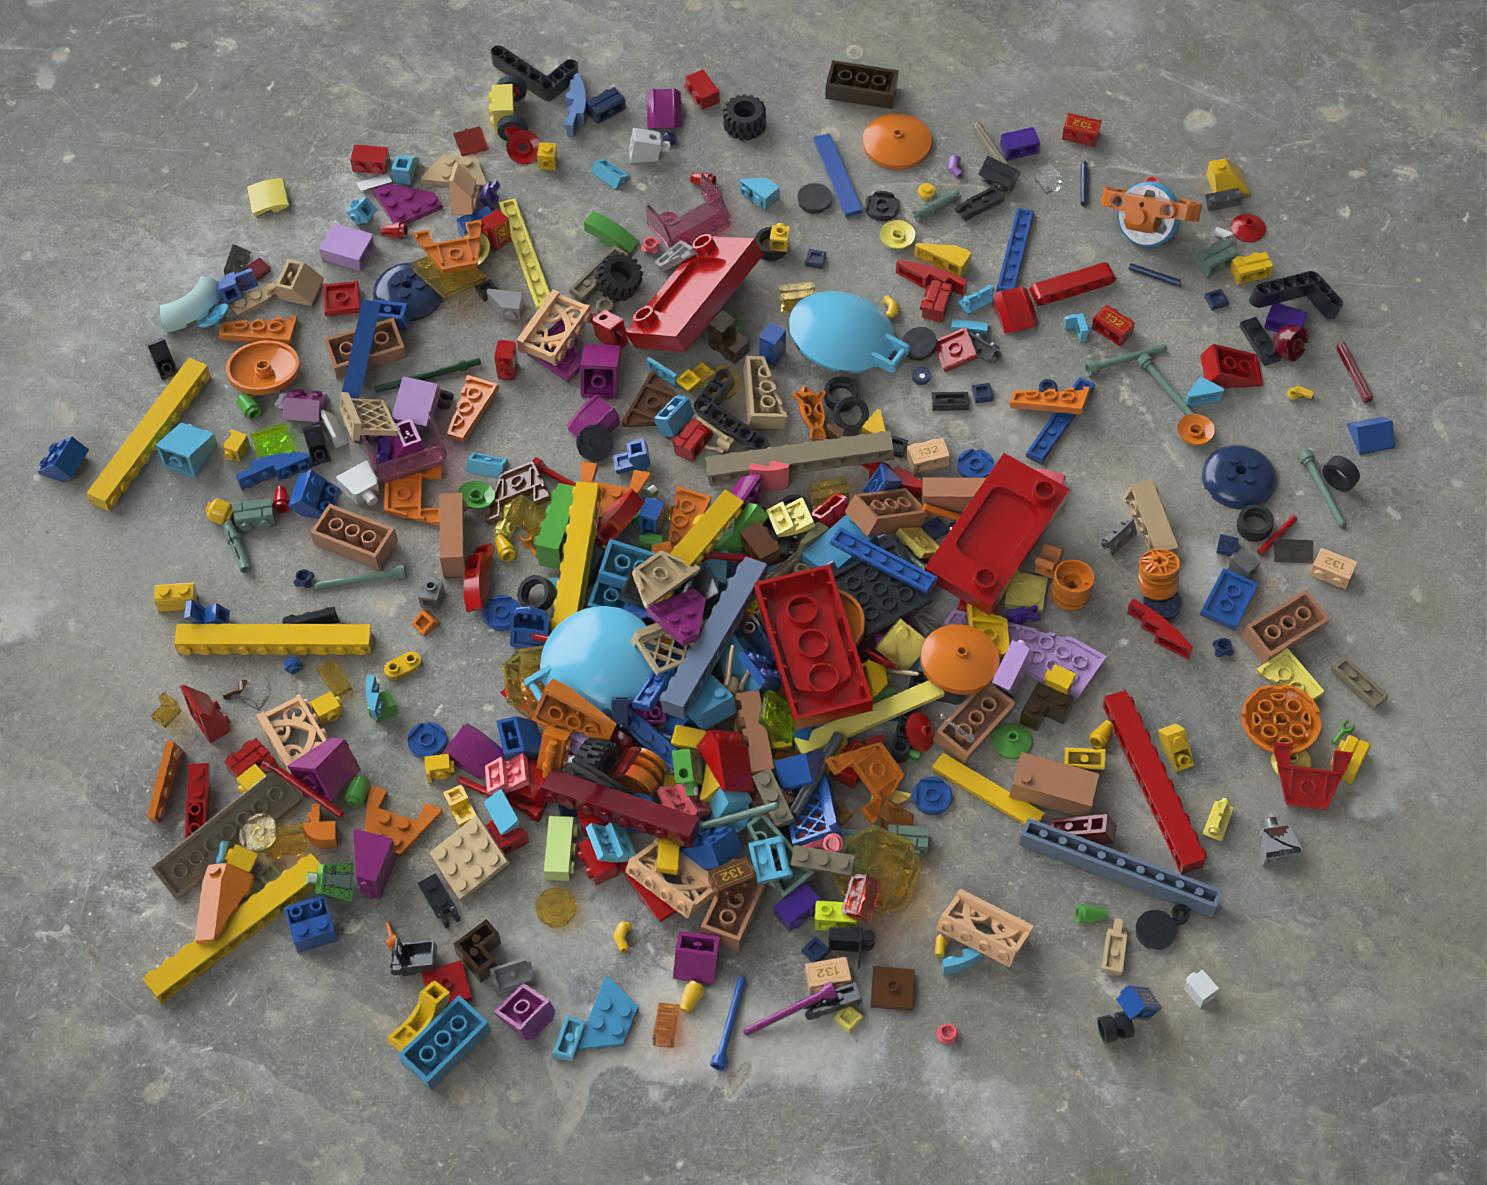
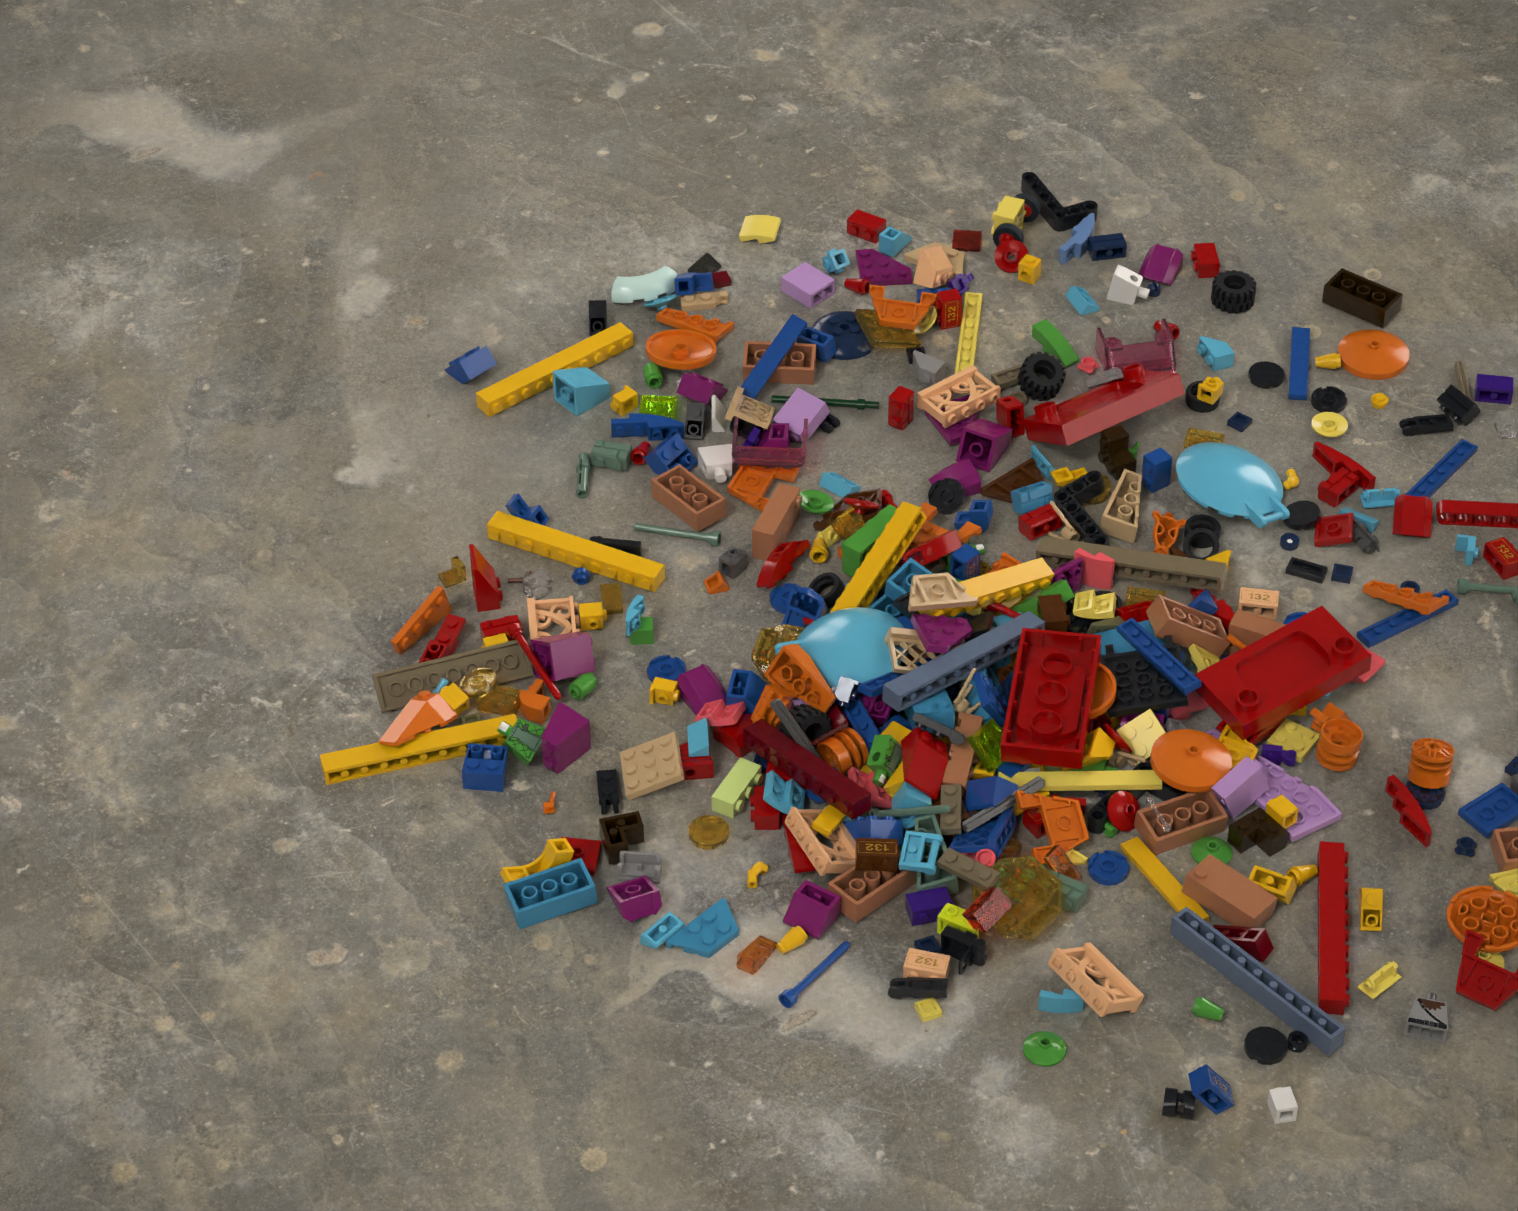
camera: 25 degrees right, 15 degrees down
yellow brick [154,582,198,612] -> none
yellow head [205,498,234,525] -> none
tan slope [275,259,324,307] -> none
dark blue plate [293,569,315,588] -> none
red plate [323,281,361,317] -> none
white sticker [357,174,392,191] -> none
orange wing [364,785,443,857] -> none
yellow plate [384,652,422,681] -> none
black piece [390,937,437,976] -> none
yellow slope [443,785,476,828] -> none
orange wing [447,375,500,442] -> none
red piece [457,776,545,822] -> none
magenta piece [743,981,838,1036] -> none
reddish brown plate [870,966,915,1011] -> none
black tile [891,436,908,458] -> none
sand green pin [913,189,961,221] -> none
yellow slope [914,243,972,277] -> none
yellow arm [935,933,955,958] -> none
coral plate [937,1024,958,1045] -> none
medium lavender arm [948,154,964,179] -> none
dark grey hinge [1101,519,1137,556] -> none
tan hinge [1101,918,1127,976] -> none
tan wedge [1123,479,1179,553] -> none
none -> red dish [842,498,880,514]
none -> black hinge [912,712,965,745]
none -> bright green dish [1023,1031,1067,1067]
none -> yellow cone [1315,352,1341,370]

